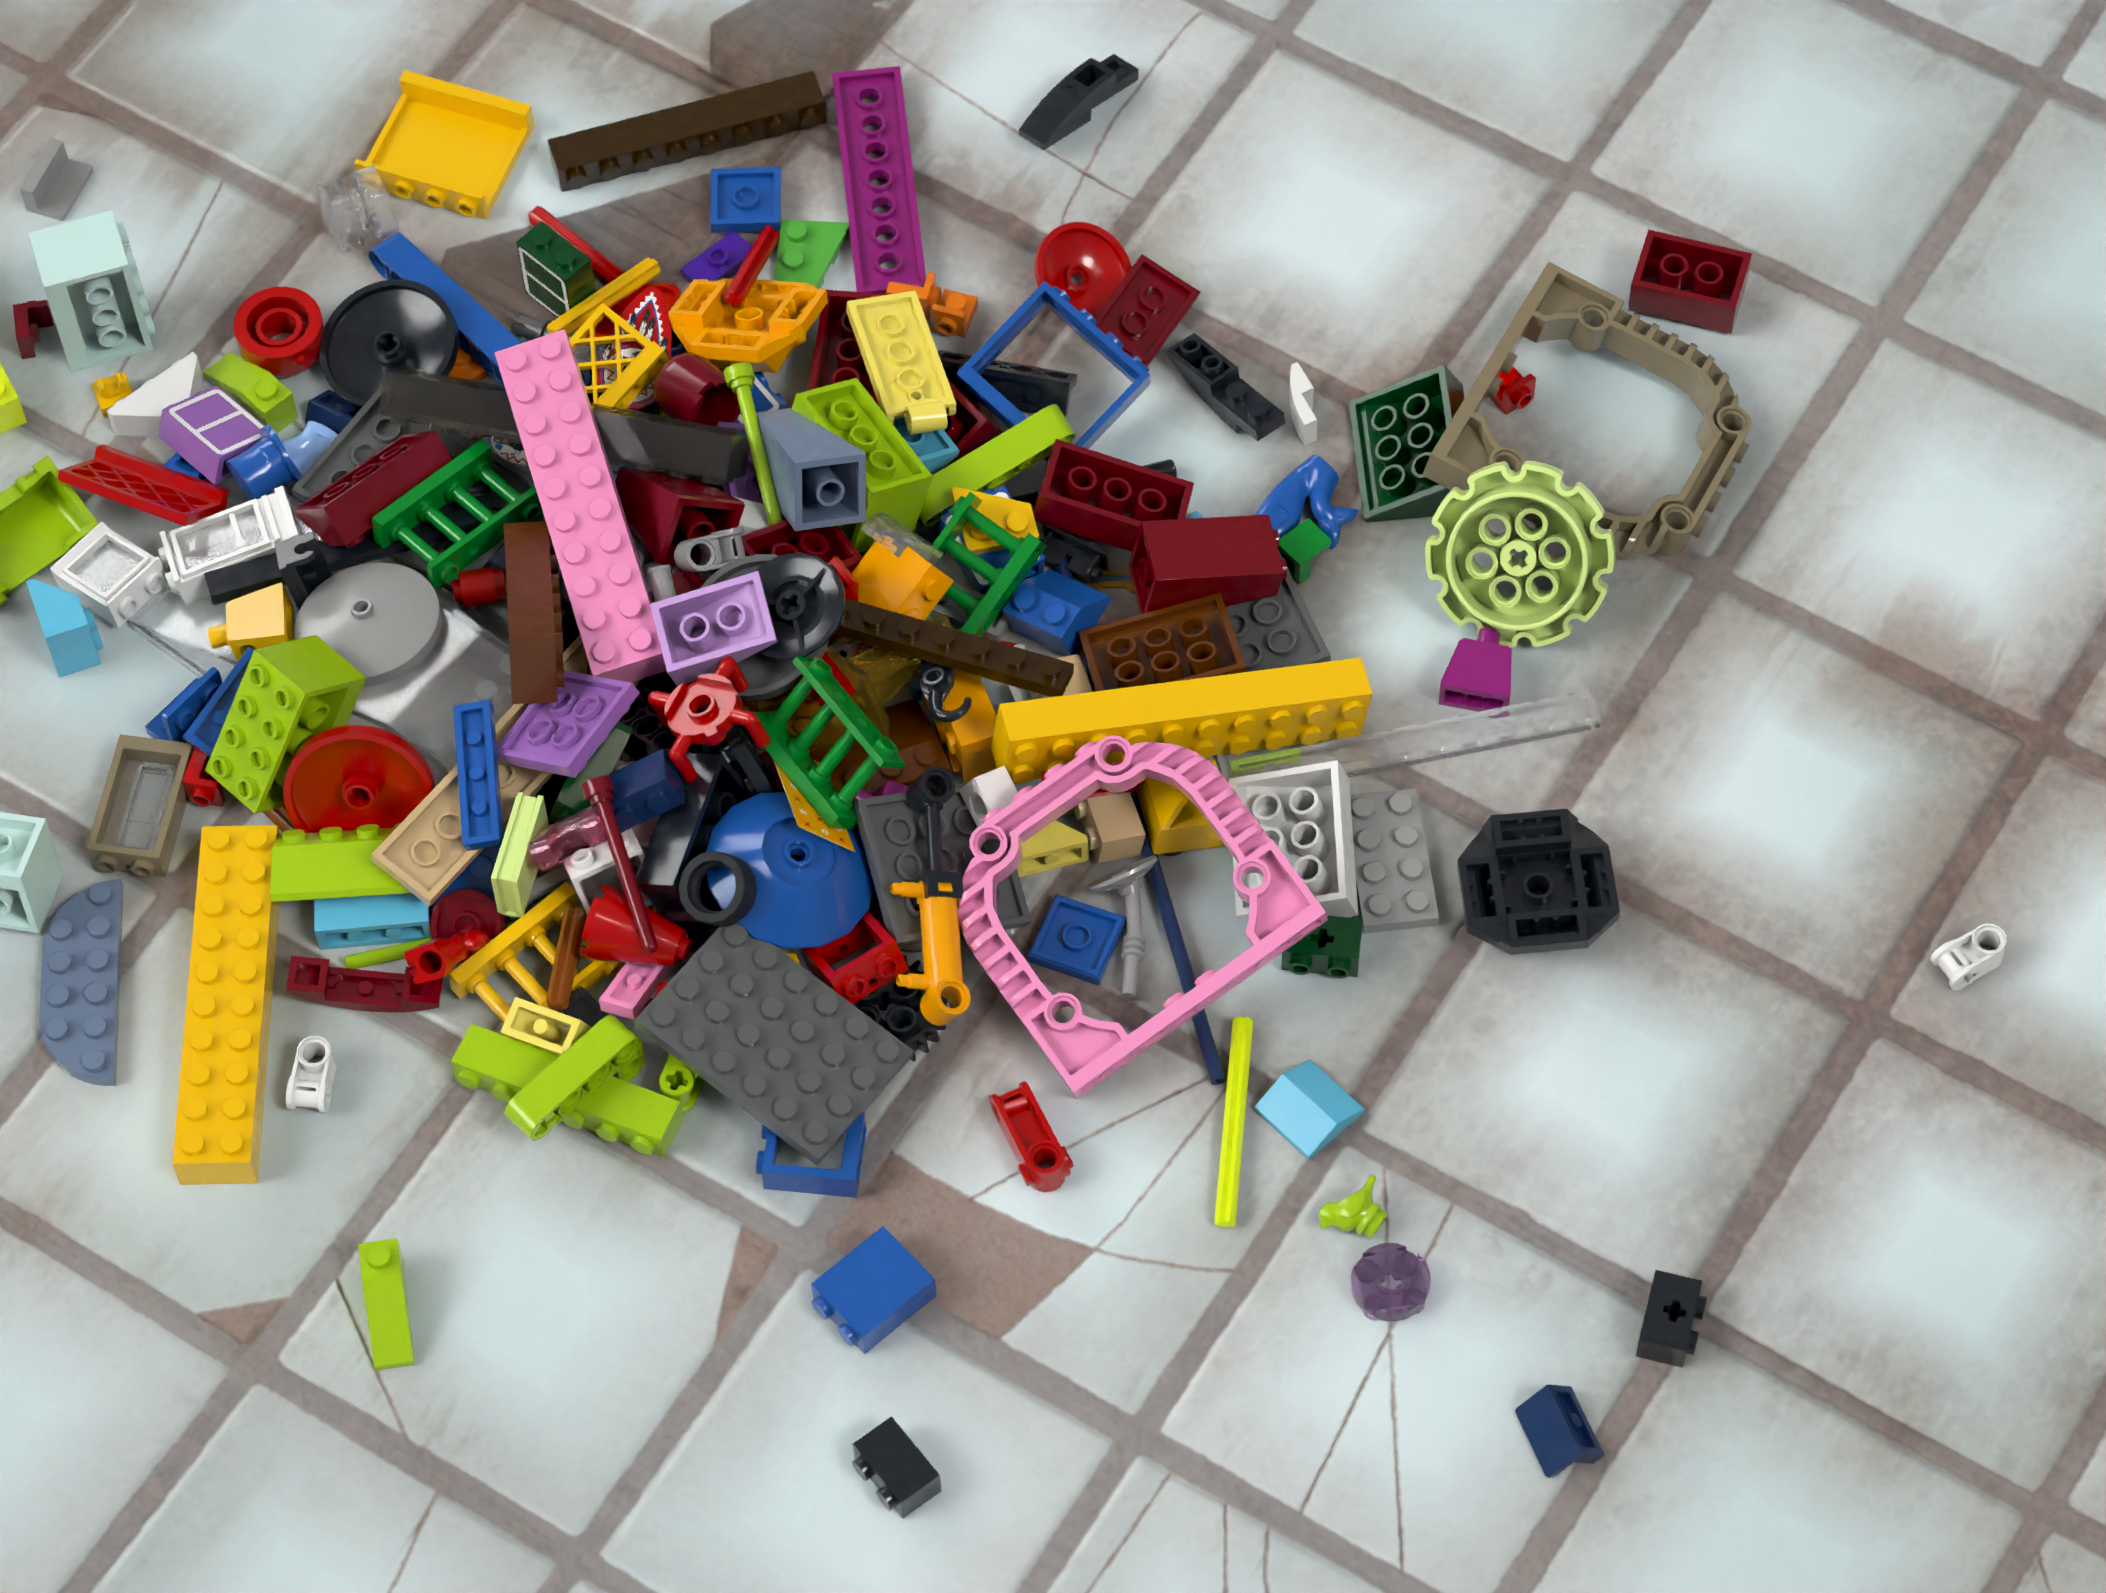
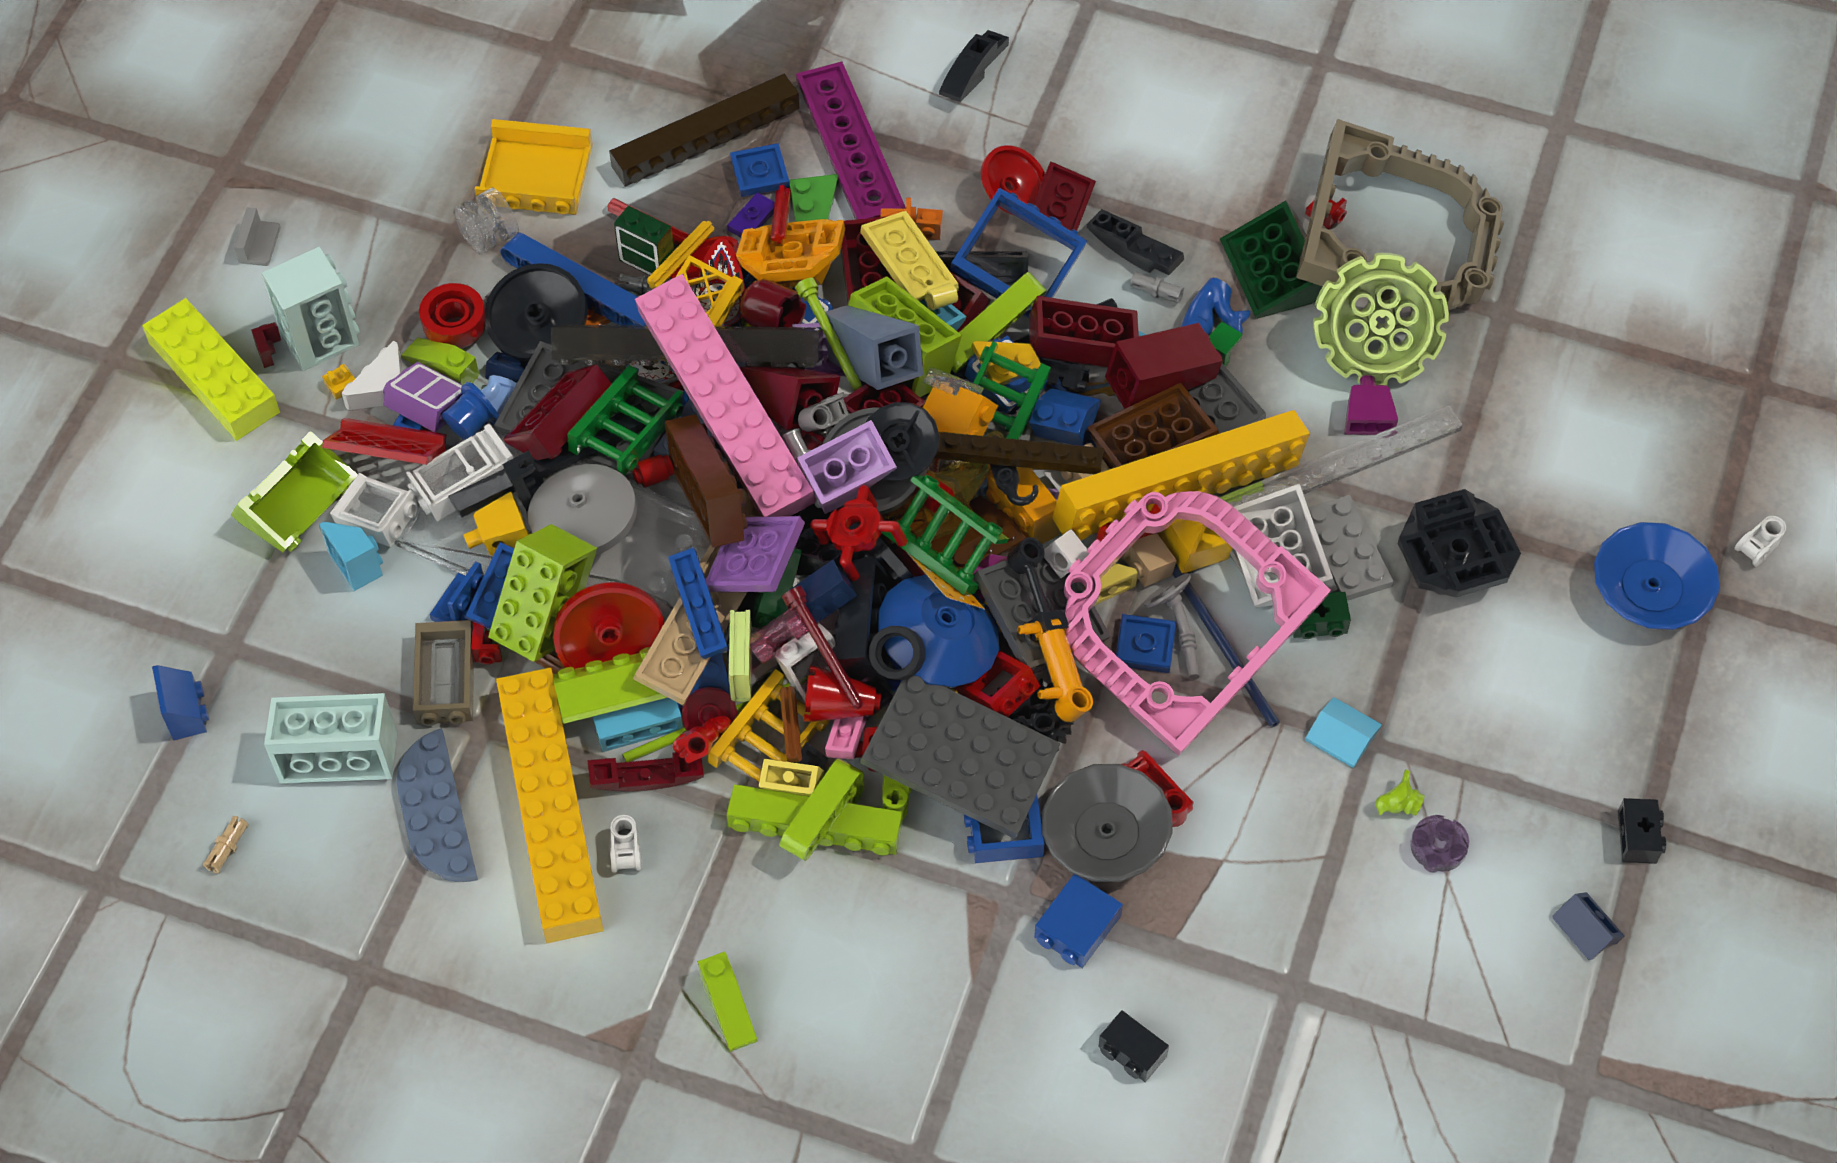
camera: 15 degrees left, 0 degrees up
neon yellow axle [1215,1016,1253,1228] -> none
white slope [1289,362,1317,445] -> none
dark red brick [1628,229,1752,334] -> none
none -> dark grey dish [1042,764,1173,882]
none -> light grey pin [1131,272,1184,303]
none -> blue dish [1594,522,1720,630]

